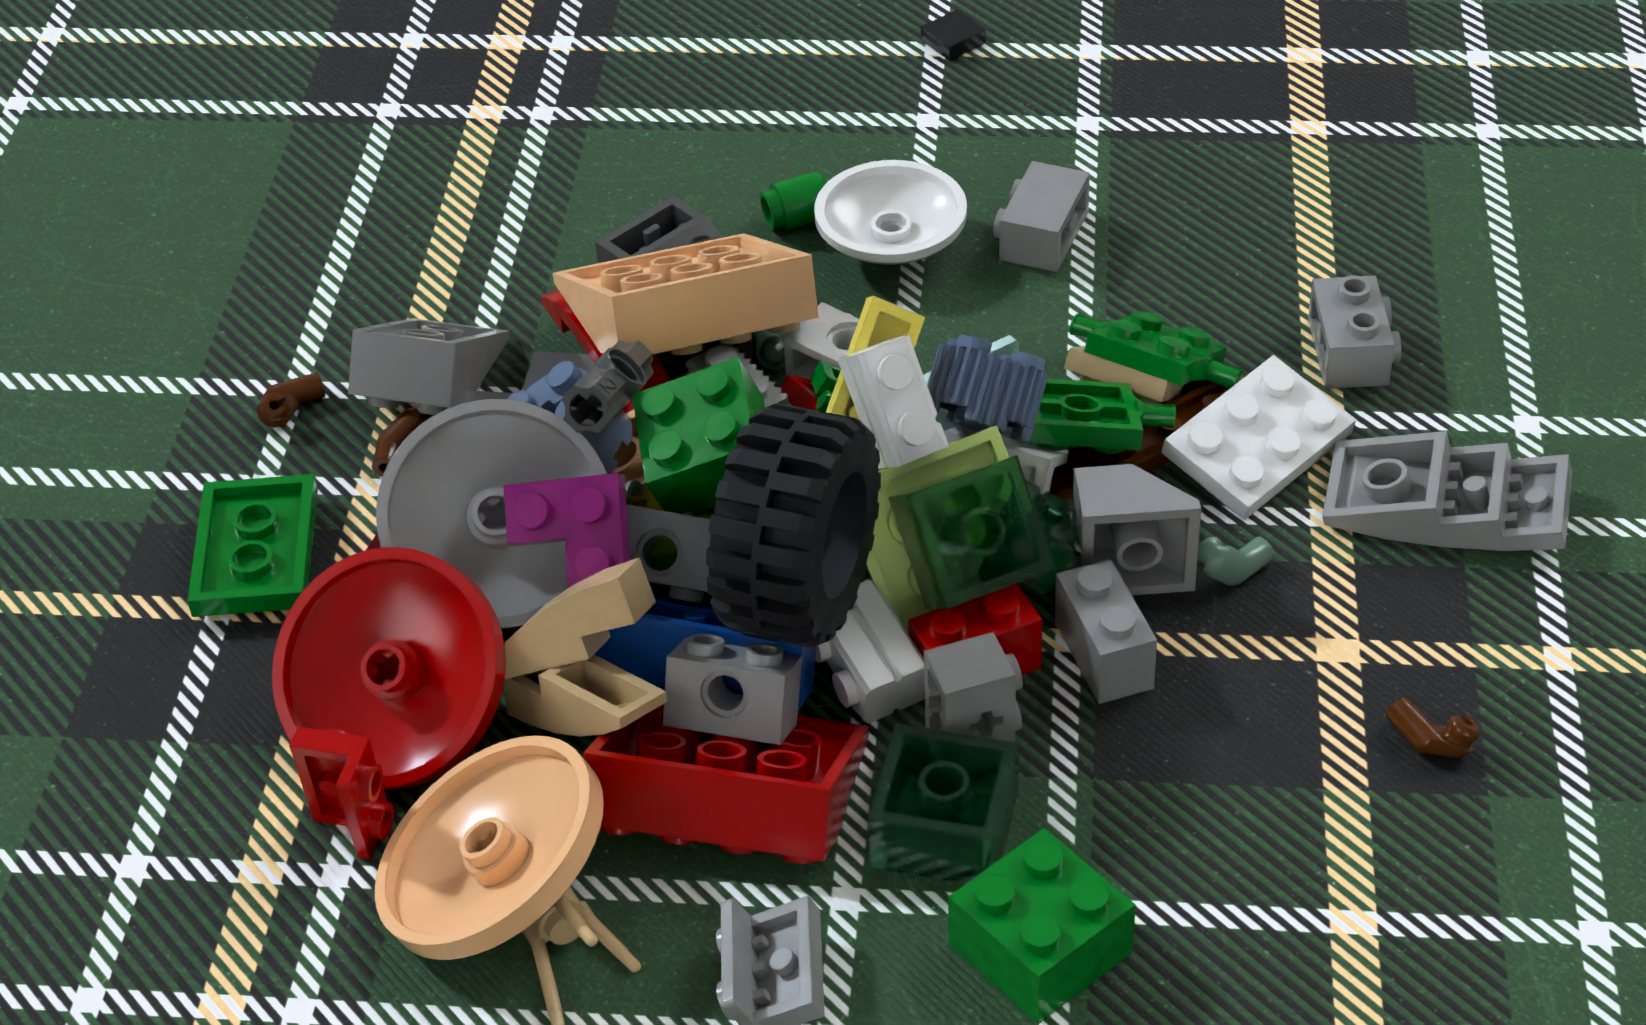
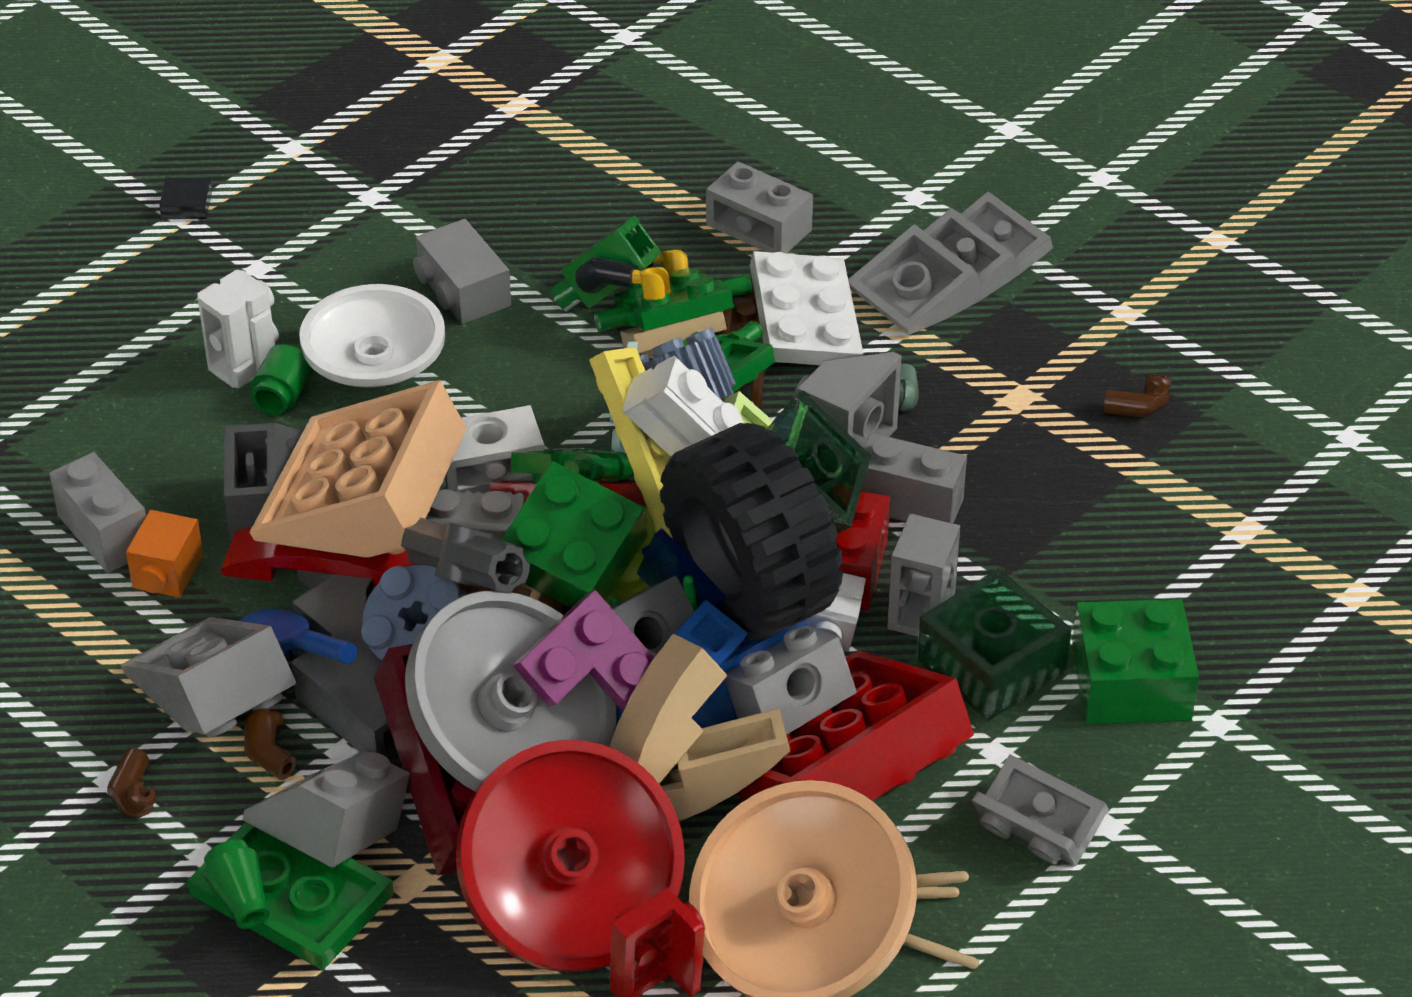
camera: 55 degrees left, 0 degrees up
none -> light grey brick [49,452,146,574]
none -> orange brick [126,510,204,598]
none -> white brick [197,270,279,388]
none -> green cone [203,839,270,929]
none -> blue piece [240,609,357,664]
none -> light grey slope [242,750,410,868]
none -> torso [550,215,689,311]
none -> blue plate [675,600,748,668]

